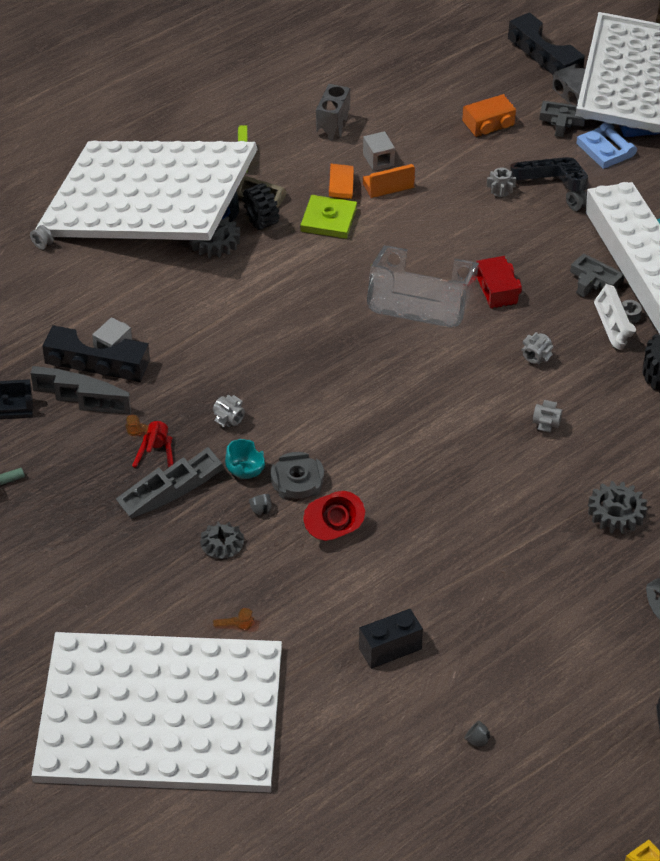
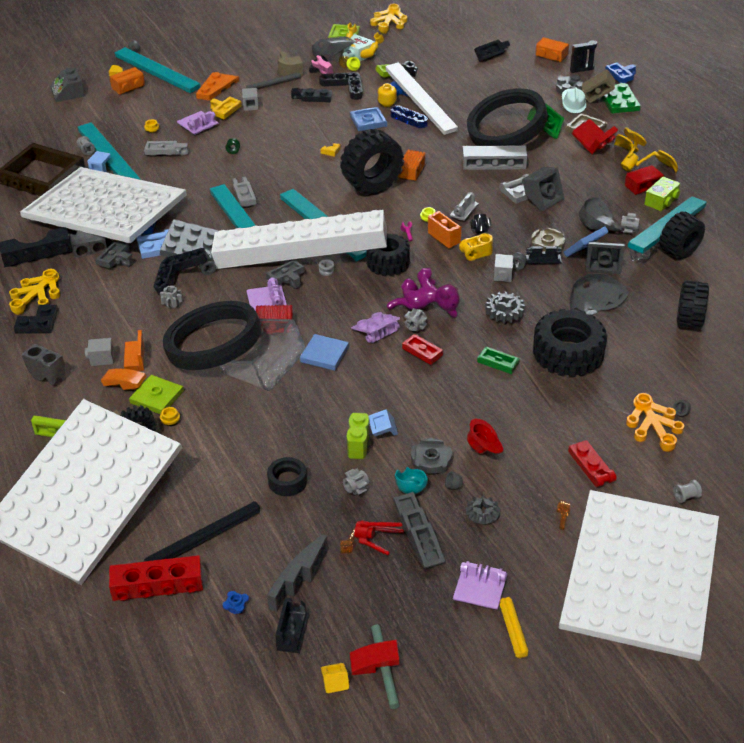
camera: 75 degrees left, 5 degrees down
light grey bush [30,225,54,250] -> none
black arch [42,325,150,382] -> none
light grey brick [92,317,132,349] -> none
black brick [359,608,423,669] -> none
orange brick [462,94,516,137] -> none
light grey gear [521,332,553,364] -> none
white plate [594,284,636,350] -> none
none -> yellow plant [9,269,60,315]
none -> black plate [14,304,58,334]
none -> red brick [109,555,203,601]
none -> black axle [144,501,260,562]
none -> plate [160,219,218,267]
none -> yellow plate [160,407,180,425]
none -> black tyre [163,301,261,370]
none -> blue plate [223,591,249,614]
none -> lavender hinge [246,278,287,311]
none -> black tyre [267,457,307,496]
none -> medium blue tile [300,334,349,371]
none -> lime brick [347,413,369,459]
none -> lavender hinge [351,312,400,343]
none -> light blue panel [369,409,398,436]
none -> magenta animal [387,268,460,318]
none -> red plate [402,334,443,365]
none -> lavender hinge [453,561,507,610]
none -> green tile [477,347,520,374]
none -> yellow axle [500,597,528,658]
none -> black tyre [533,309,607,377]
none -> red plate [568,440,617,487]
none -> light orange plant [626,393,684,452]
none -> light grey bush [673,479,702,503]

